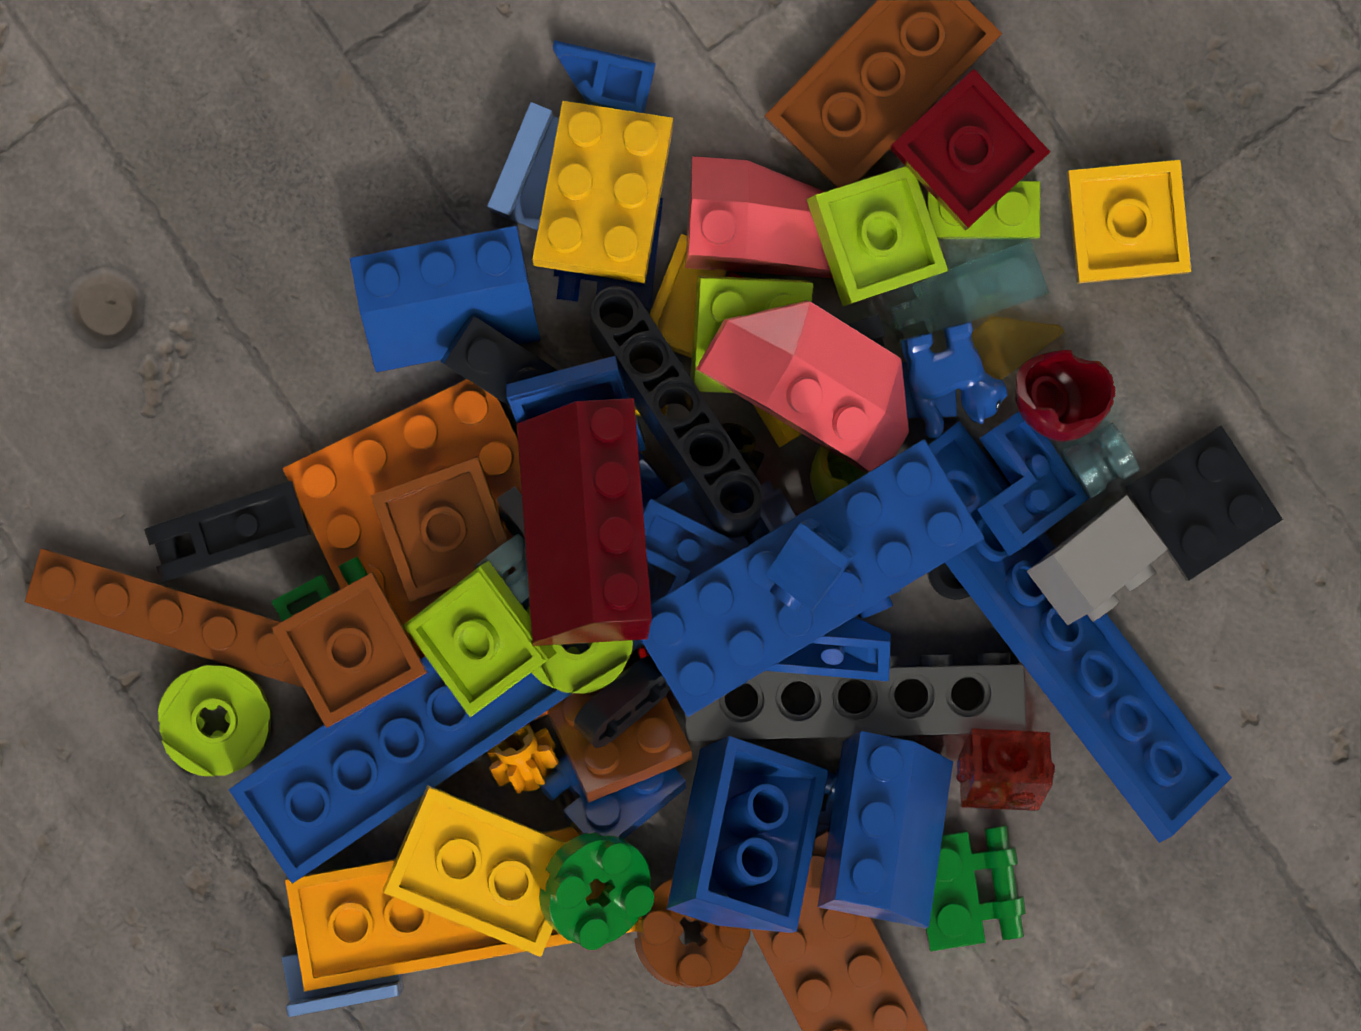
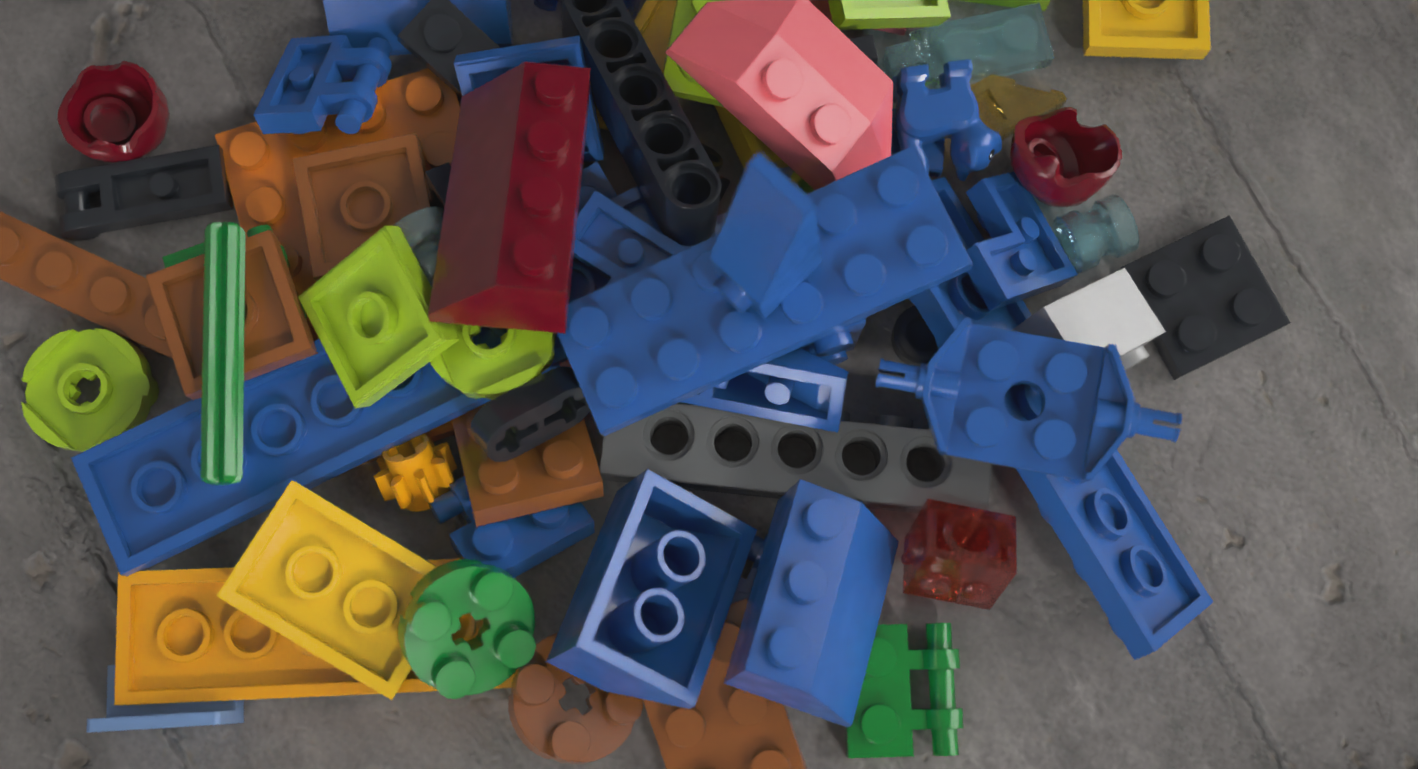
camera: 10 degrees right, 10 degrees down
none -> dark red hair [57,60,170,162]
none -> green axle [200,222,246,485]
none -> blue plate [253,34,392,134]
none -> blue plate [875,318,1182,482]

